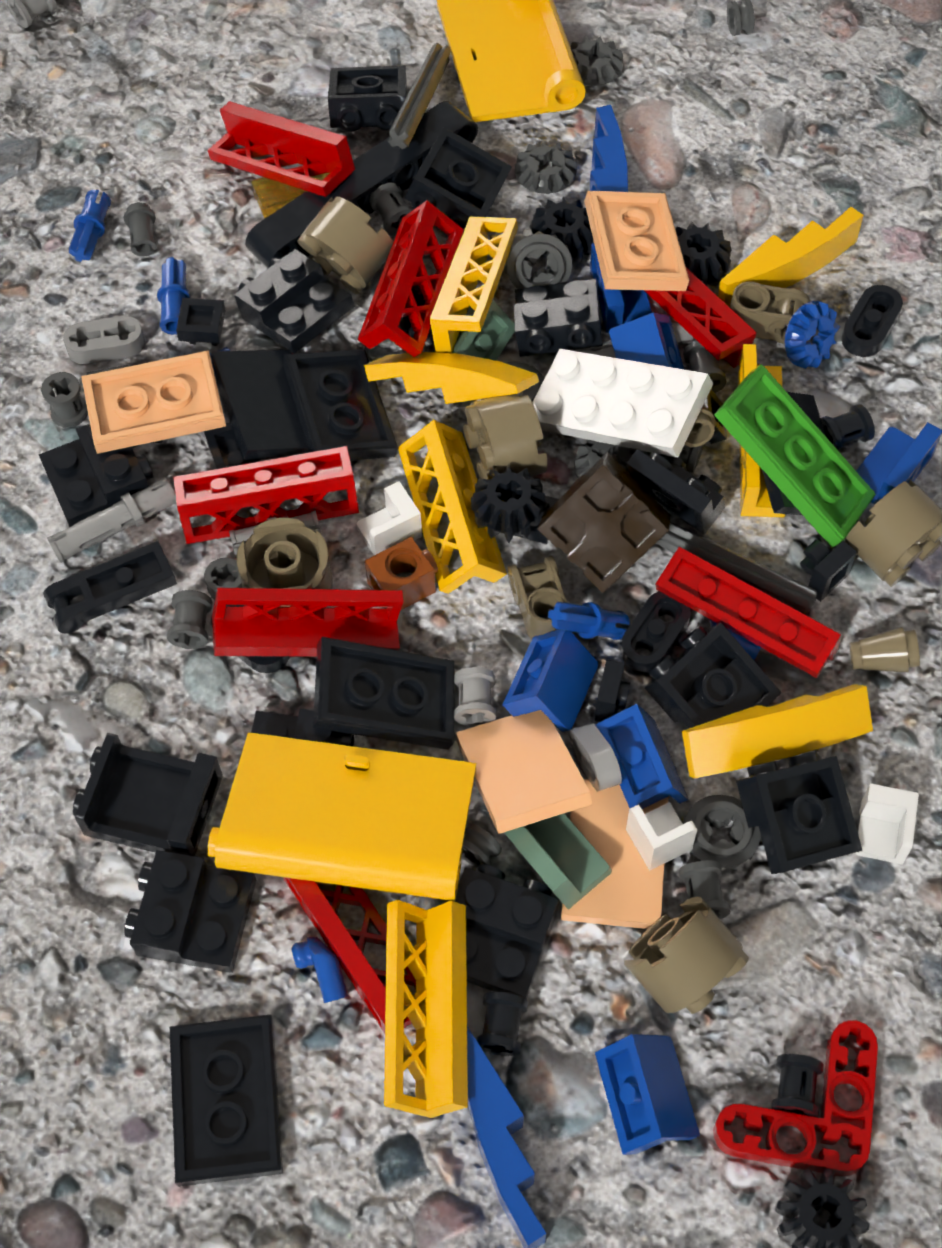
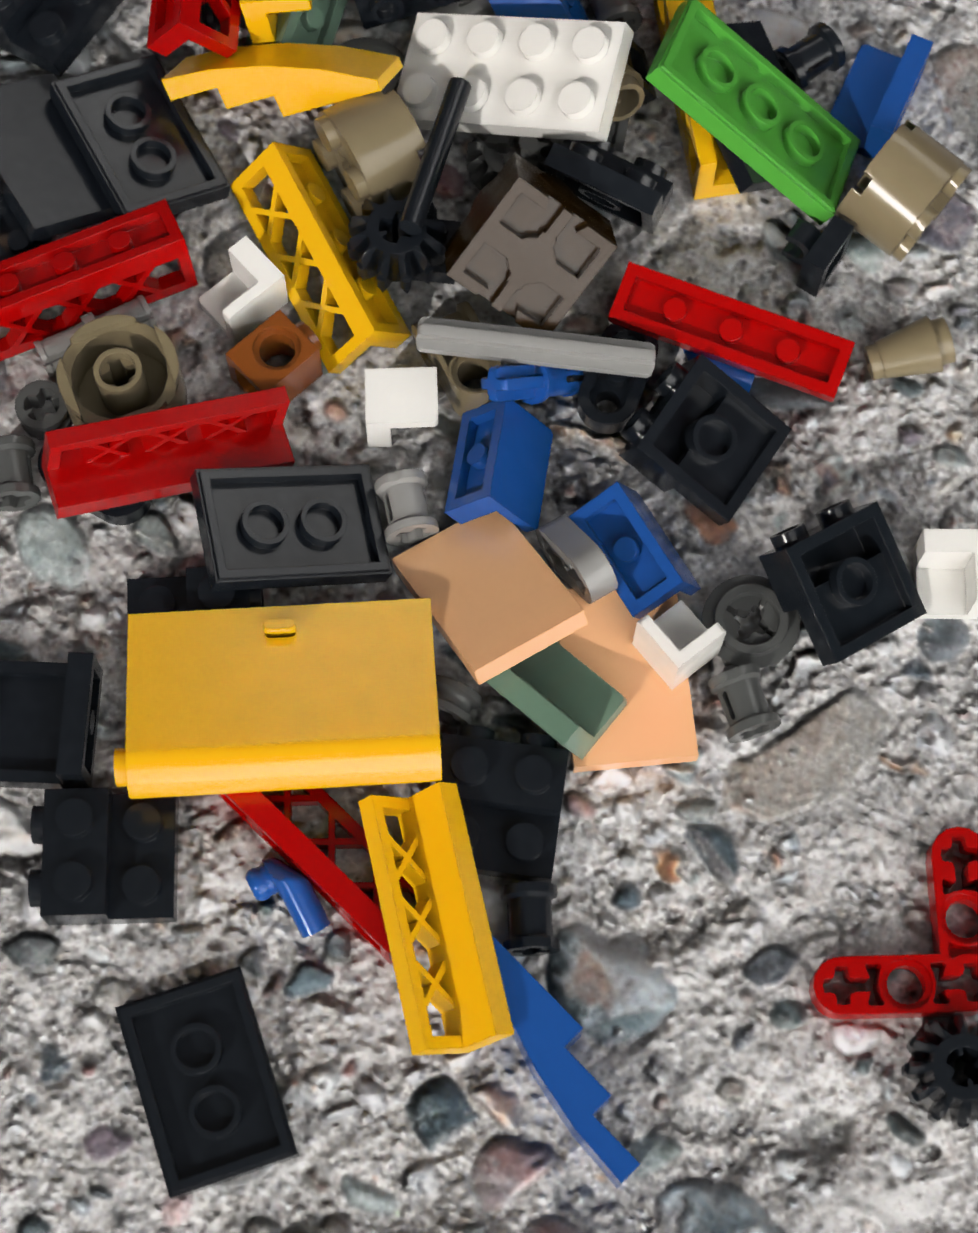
camera: 15 degrees left, 10 degrees up
black plate [594,659,631,722] -> none
blue panel [595,1034,700,1155] -> none
dark tan brick [624,897,749,1014] -> none
dark grey axle [655,522,818,614] -> none
yellow slope [682,684,873,778] -> none
black bush [771,1054,824,1117] -> none
none -> white panel [364,366,439,448]
none -> black bar [398,77,471,235]
none -> light grey axle [415,316,656,378]

